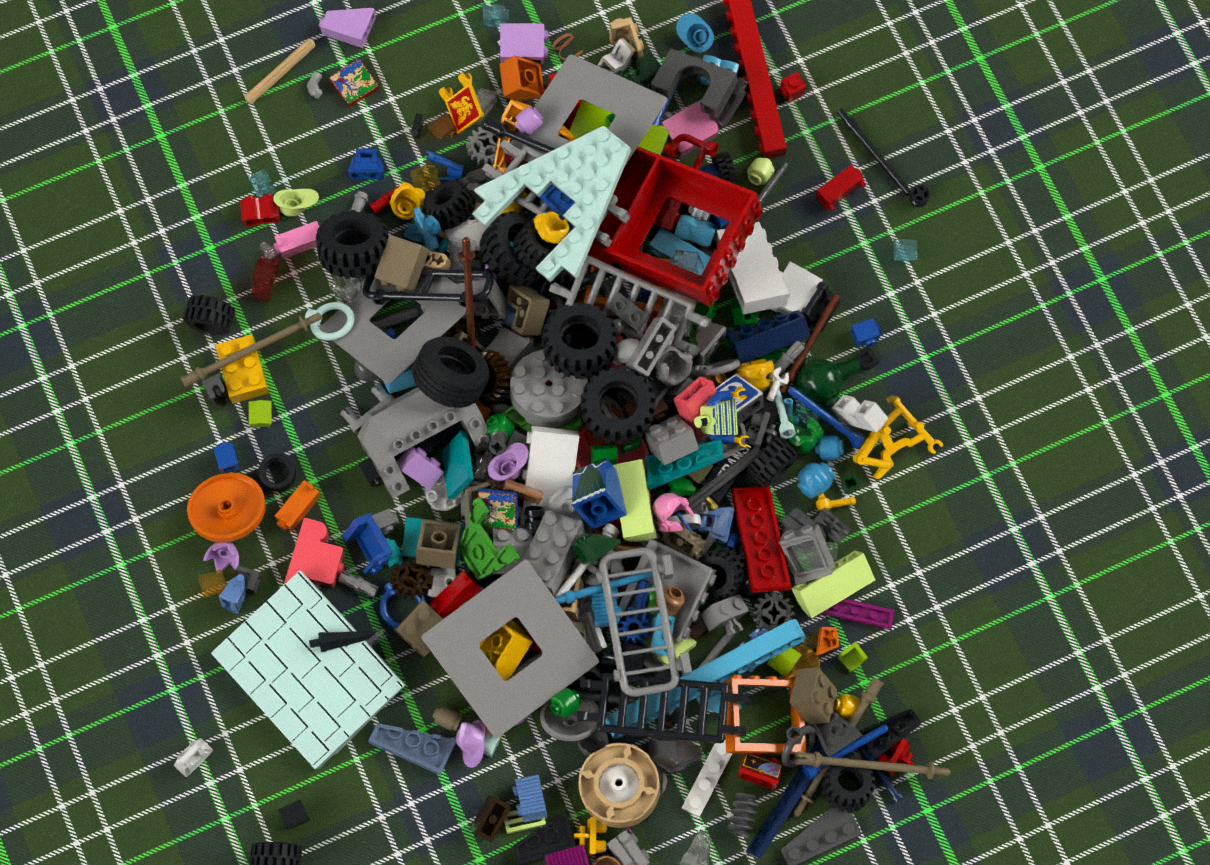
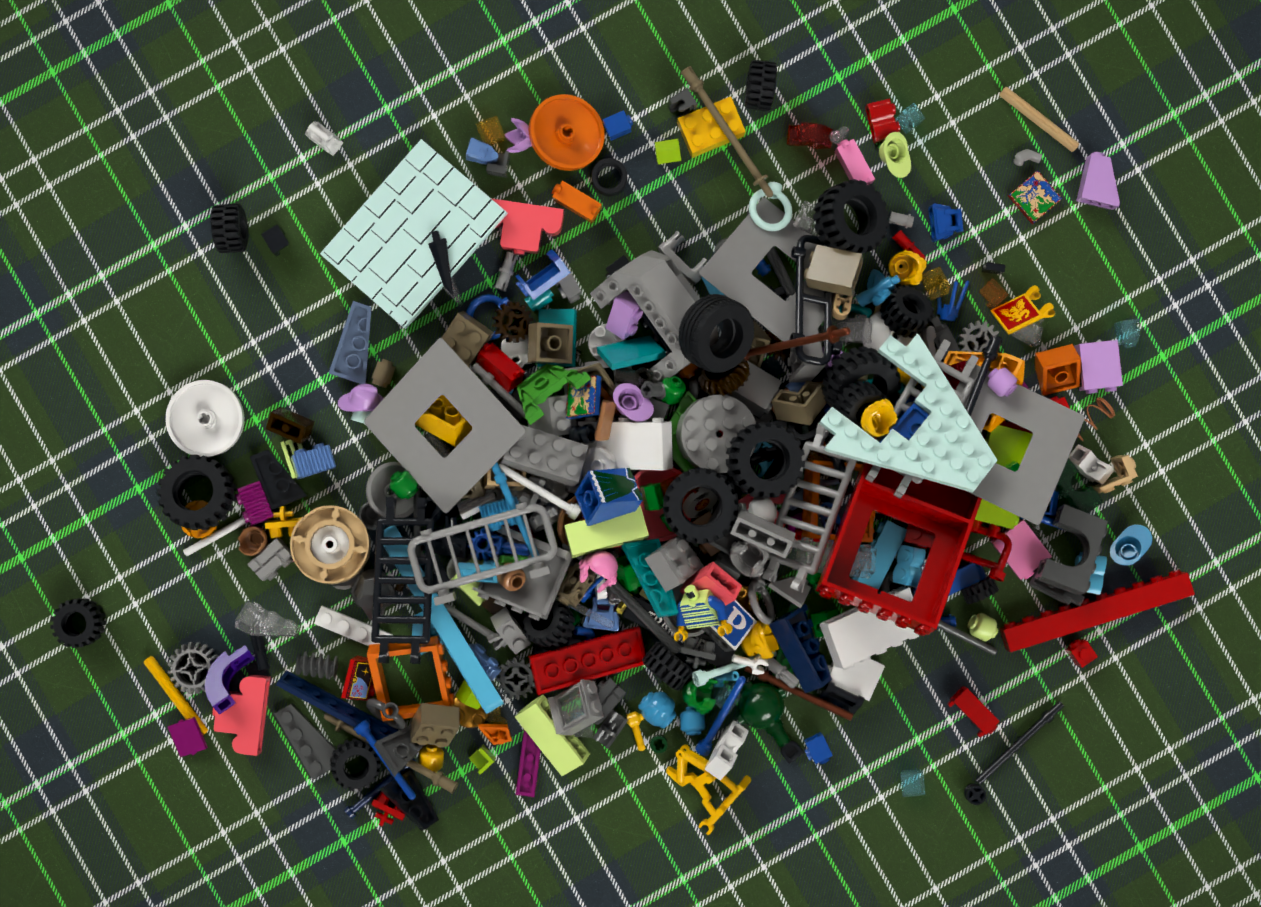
camera: 90 degrees right, 15 degrees up
dark green slope [571,533,621,565] -> none
dark grey plate [607,292,649,334] -> none
dark tan bar [795,751,951,780] -> none

